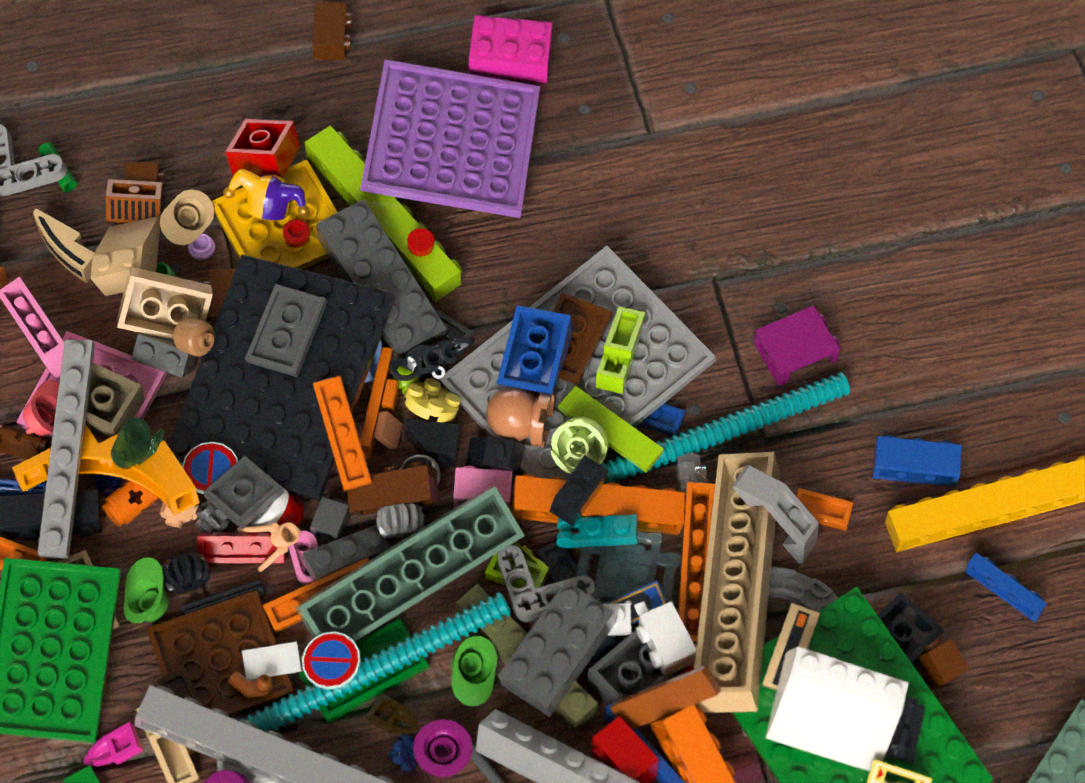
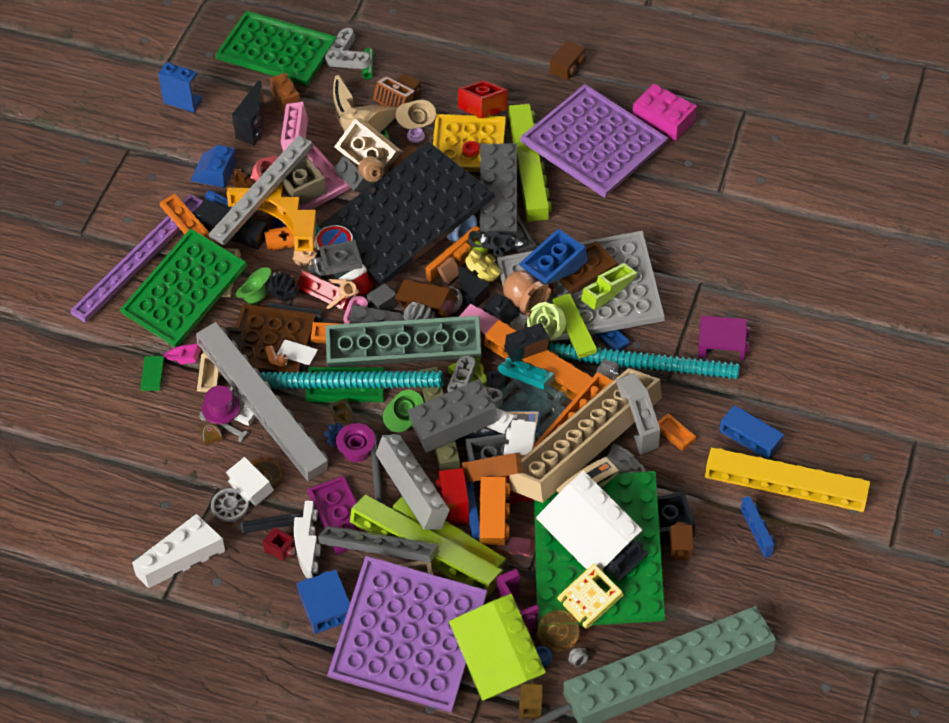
camera: 35 degrees right, 10 degrees down
clear green bracket [111,417,165,469] -> none
piece [223,169,310,220] -> none
dark grey tile [245,284,328,377] -> none
piece [302,632,361,689] -> none
orange tile [313,376,372,491] -> none
red tile [407,228,435,257] -> none

